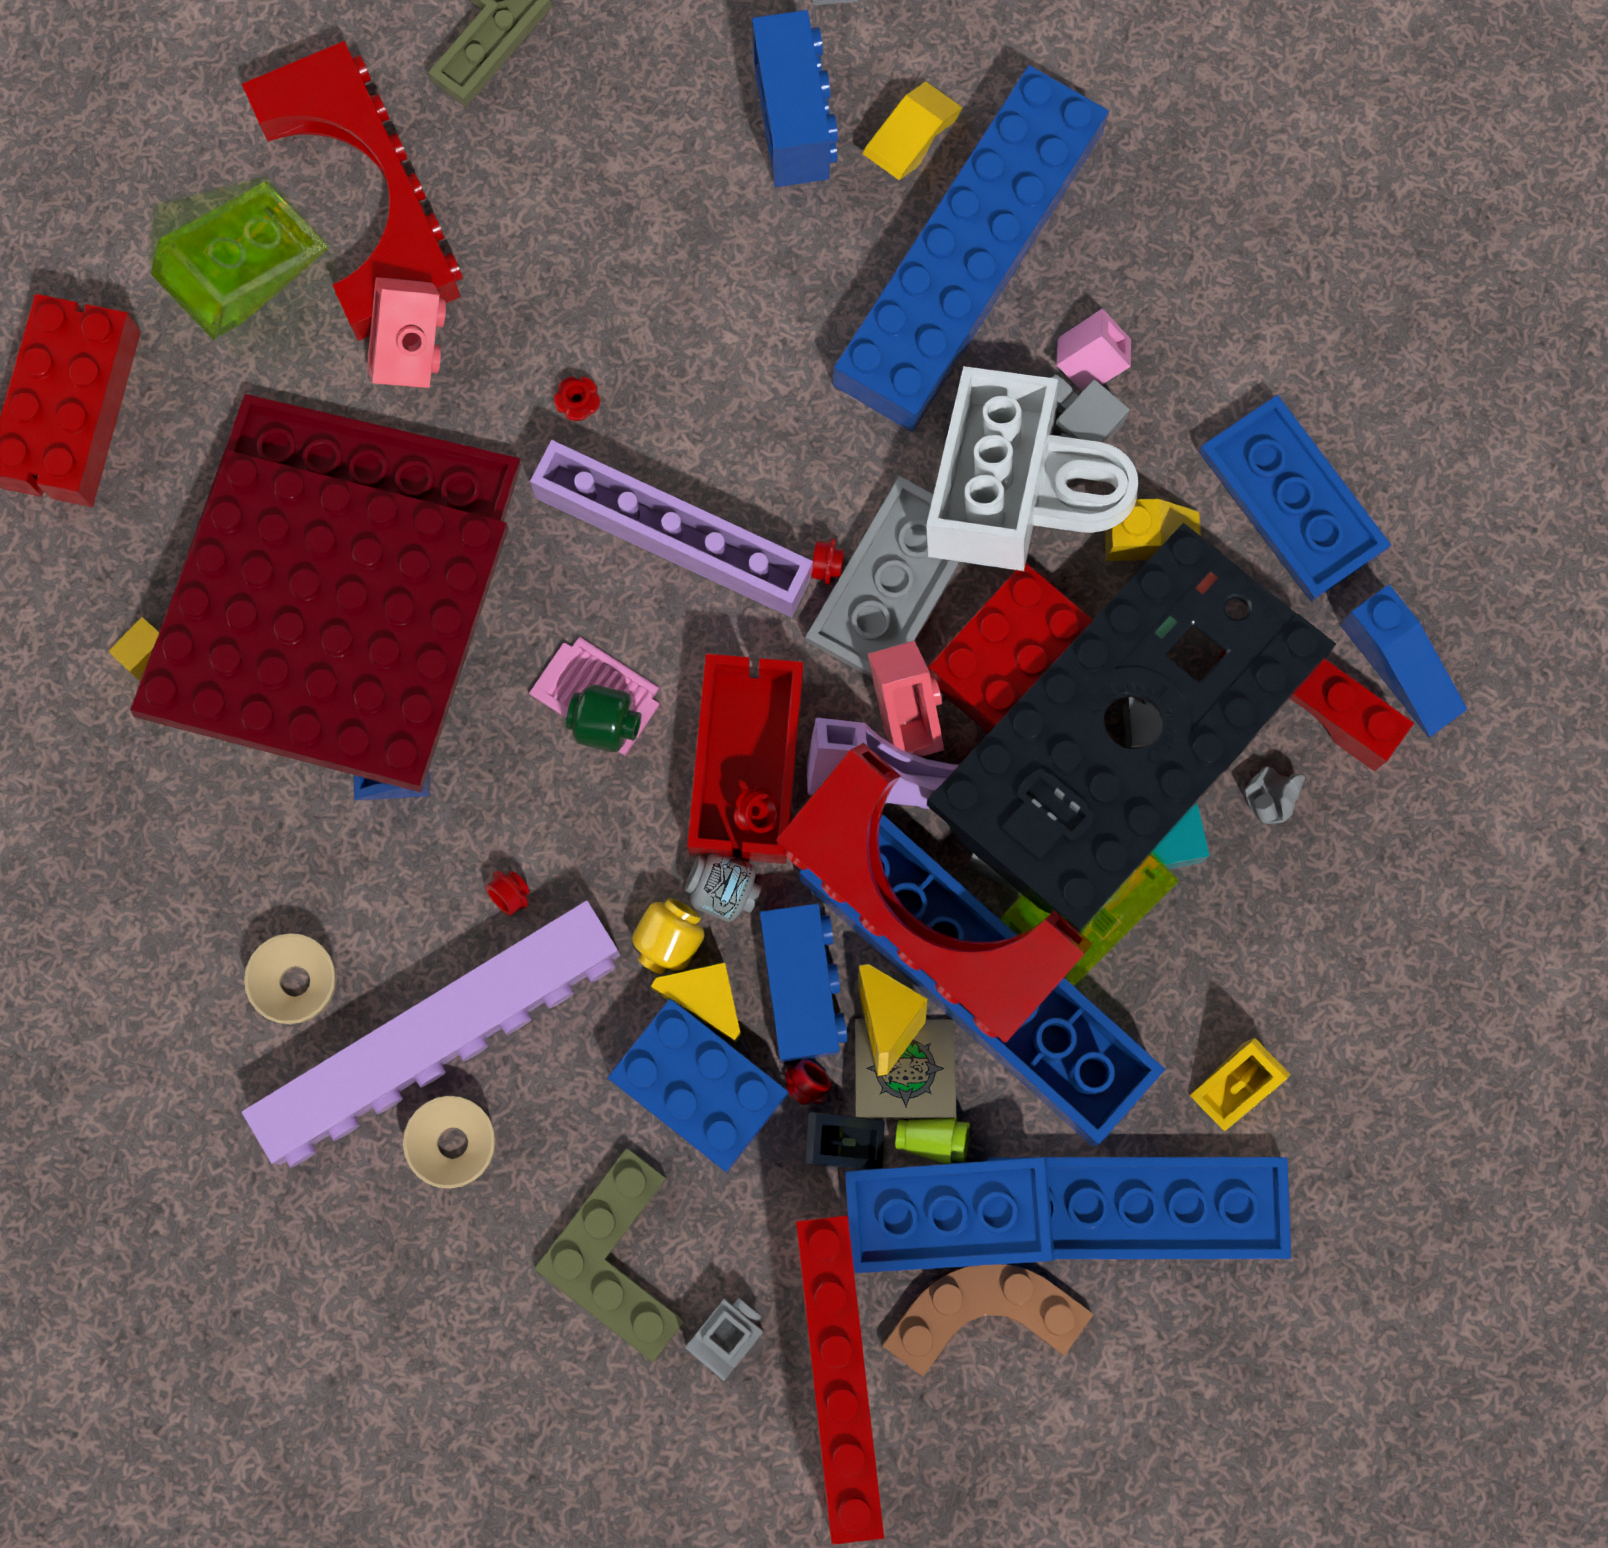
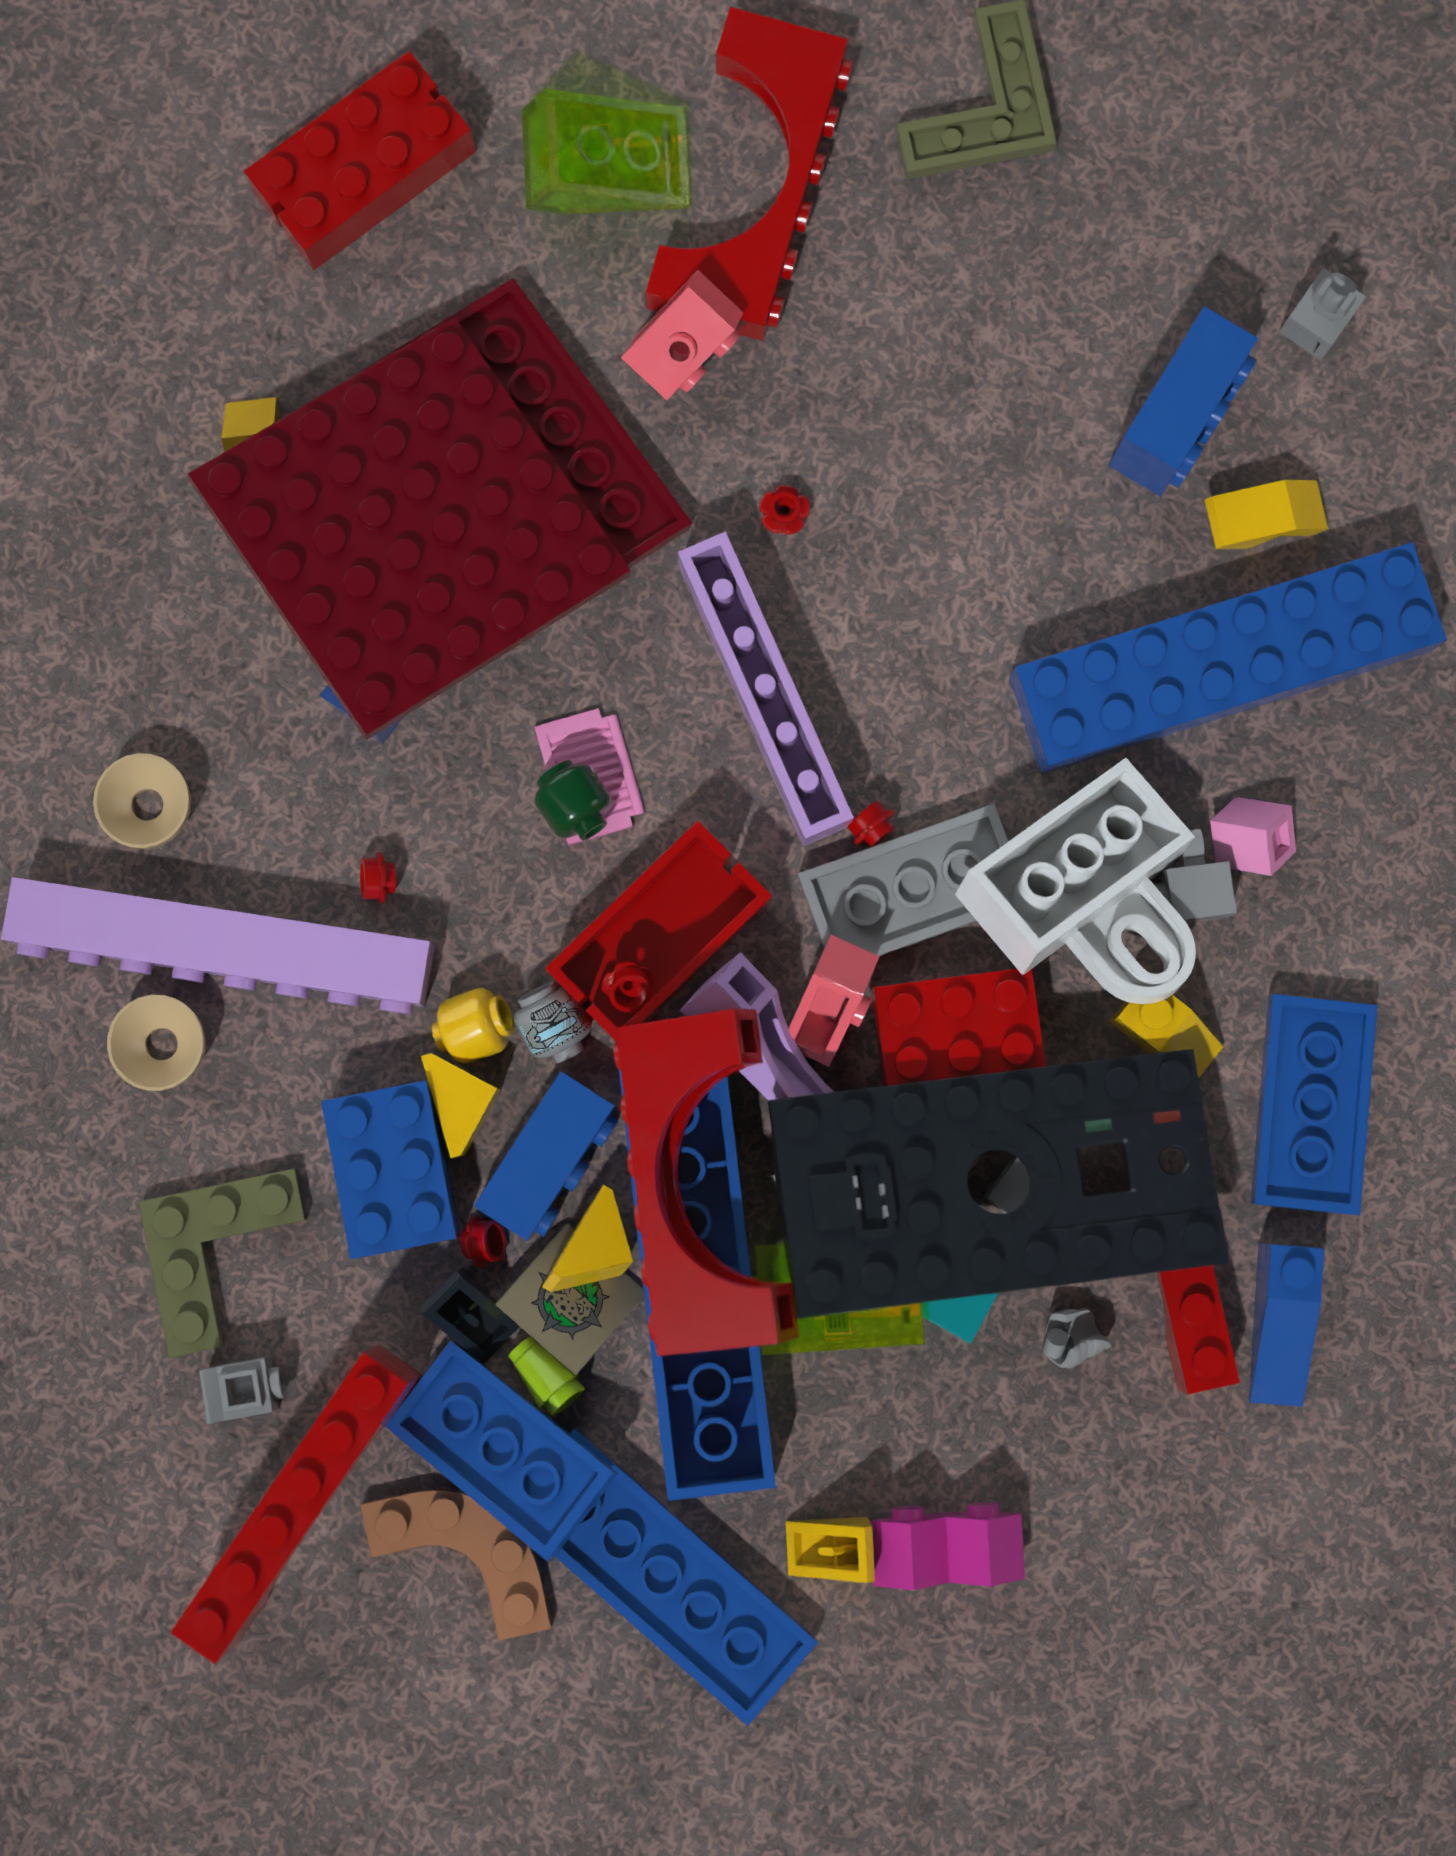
camera: 40 degrees right, 5 degrees up
none -> dark pink brick [870,1502,1025,1590]

